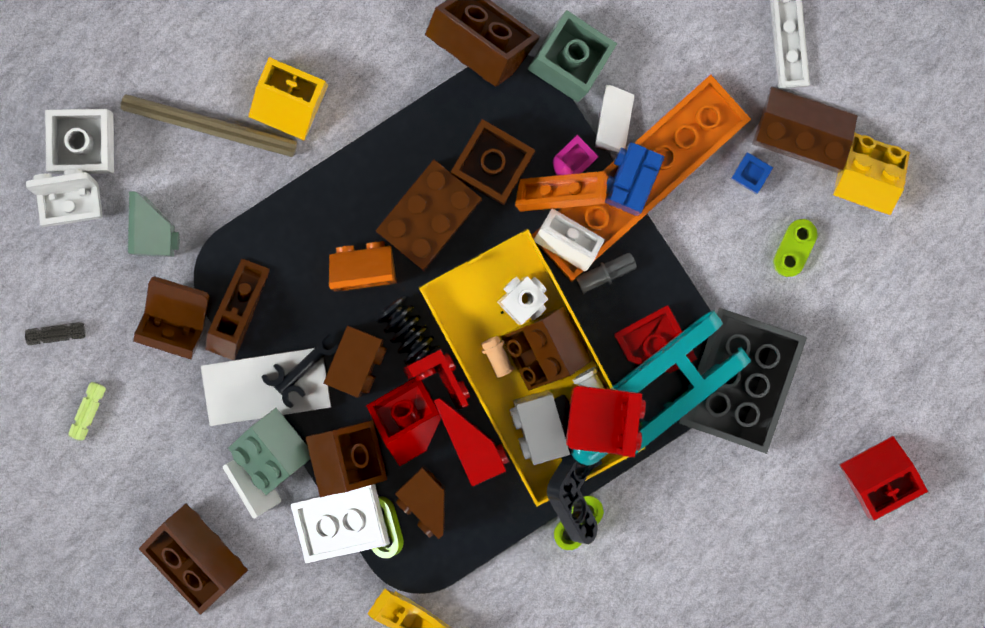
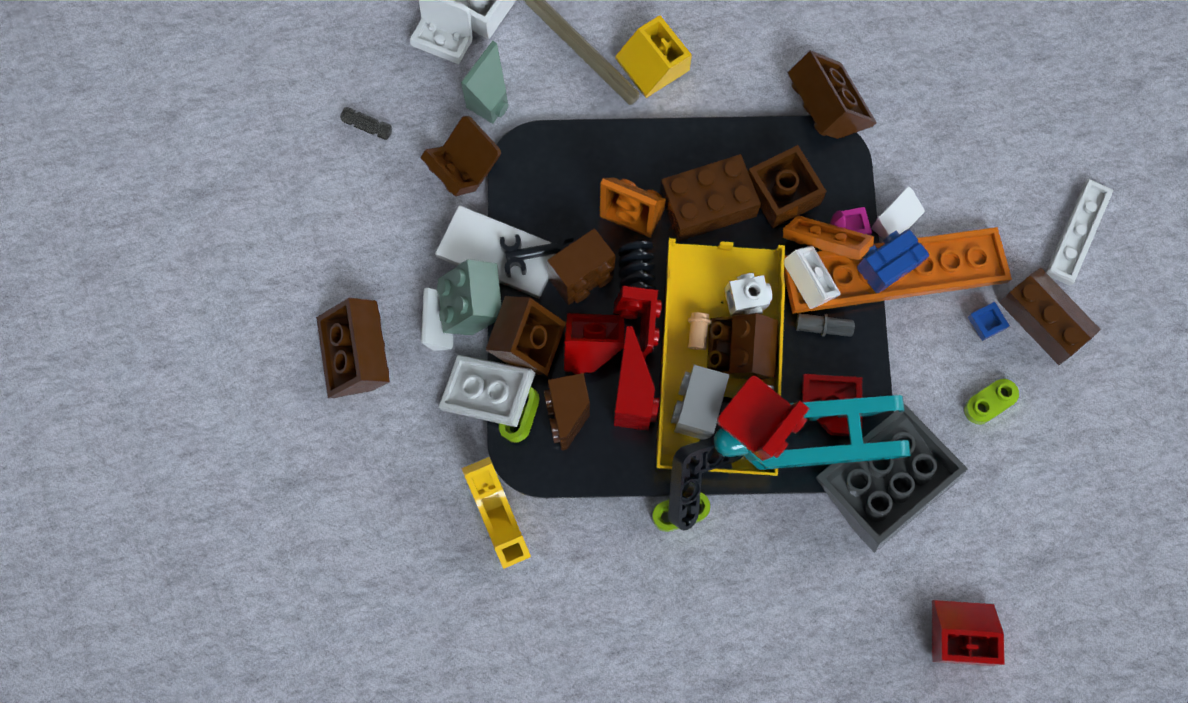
camera: 30 degrees right, 15 degrees down
yellowish green axle [68,382,106,441] -> none
reddish brown slope [205,259,270,360] -> none
sand green brick [528,10,617,102] -> none
yellow slope [833,133,910,216] -> none

